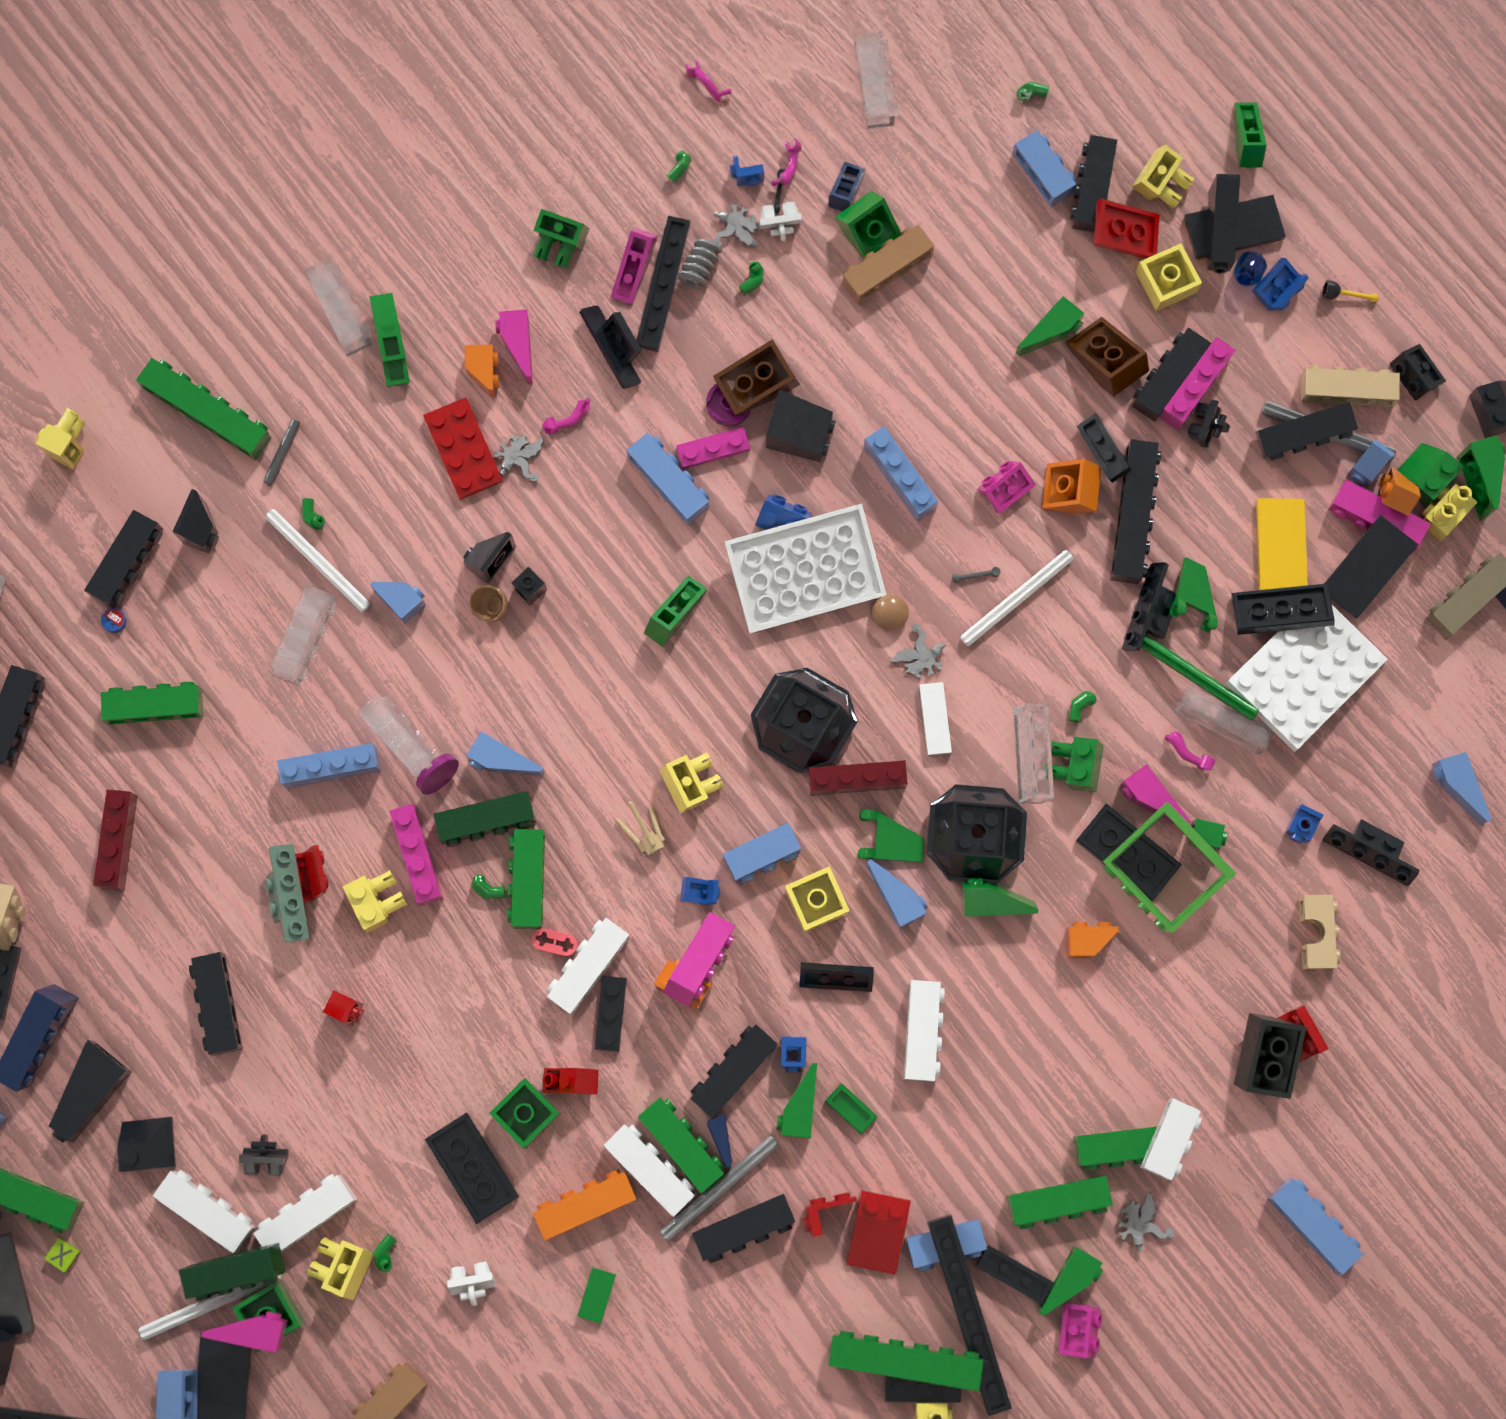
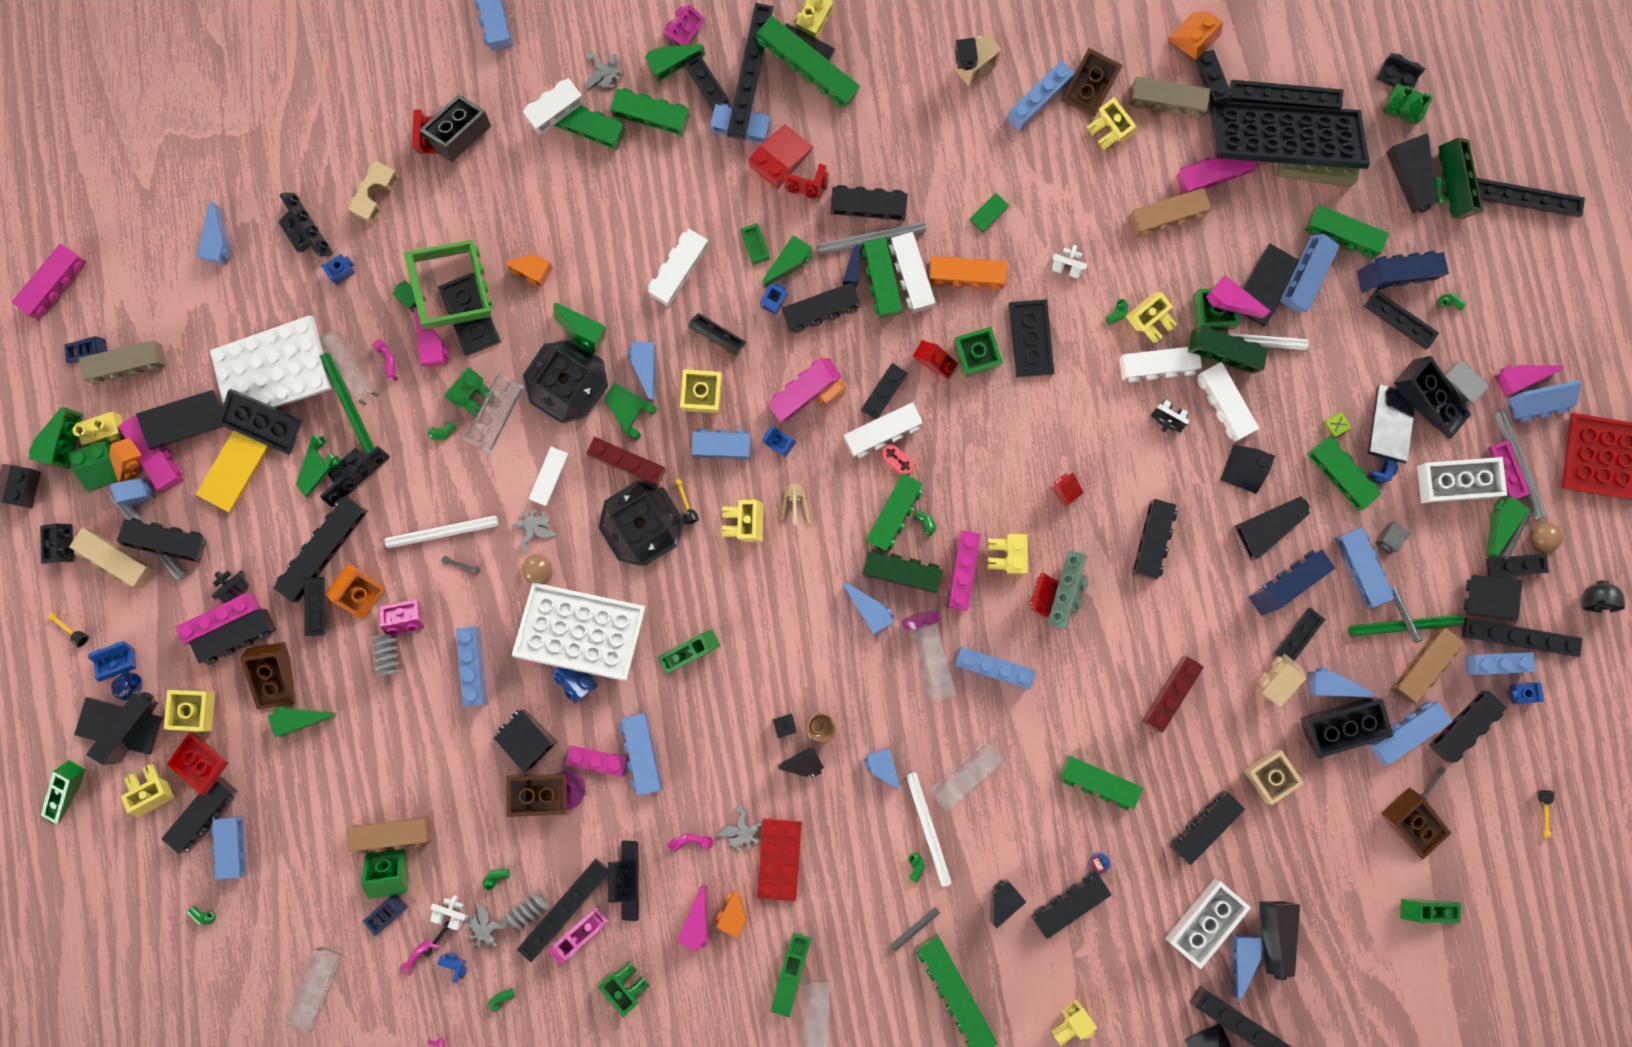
camera: 150 degrees left, 5 degrees up
none -> light grey piece [371,635,400,676]
none -> hinge [675,479,699,525]

